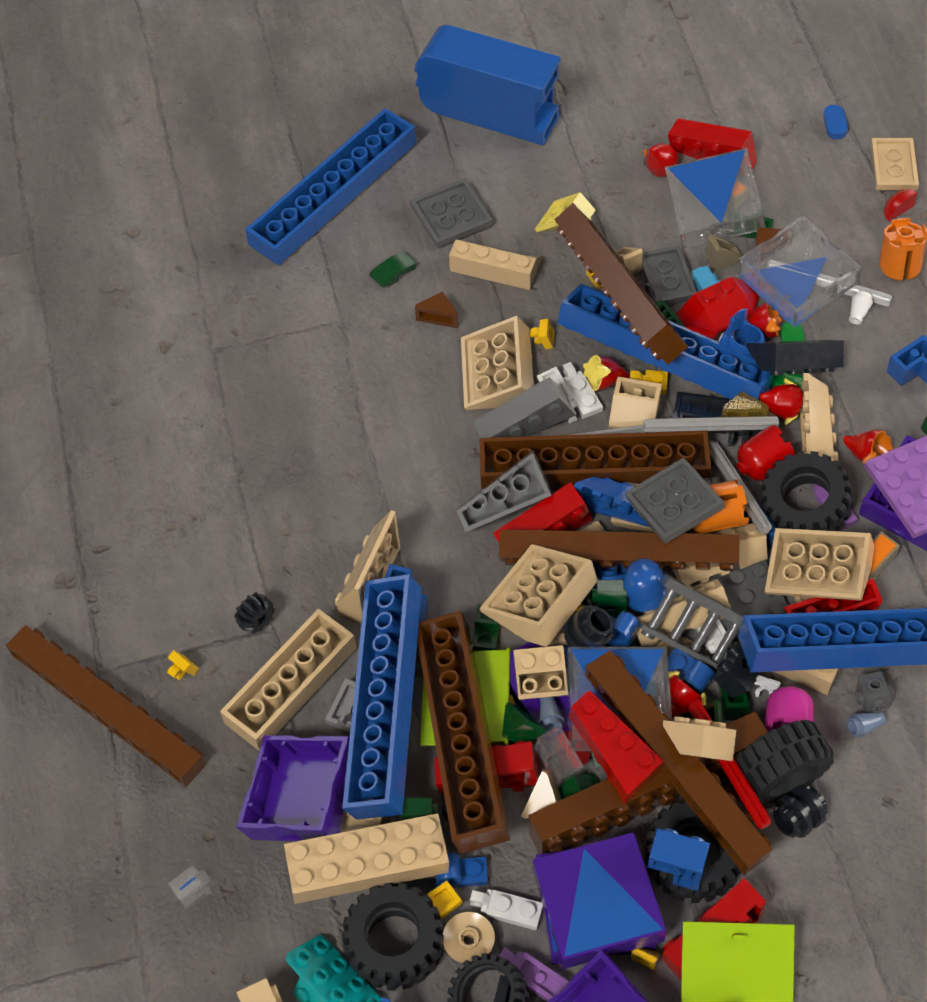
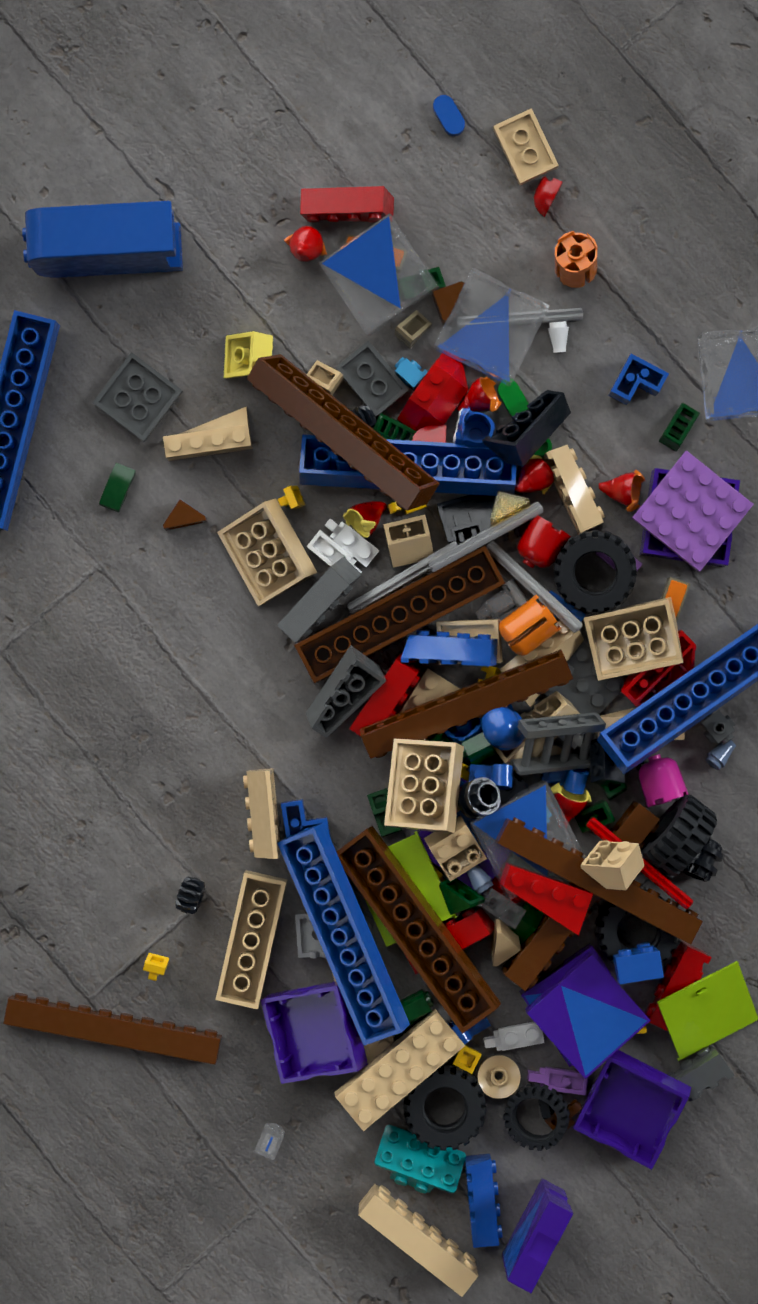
camera: 30 degrees left, 30 degrees up
dark grey plate [625,458,725,544] -> none

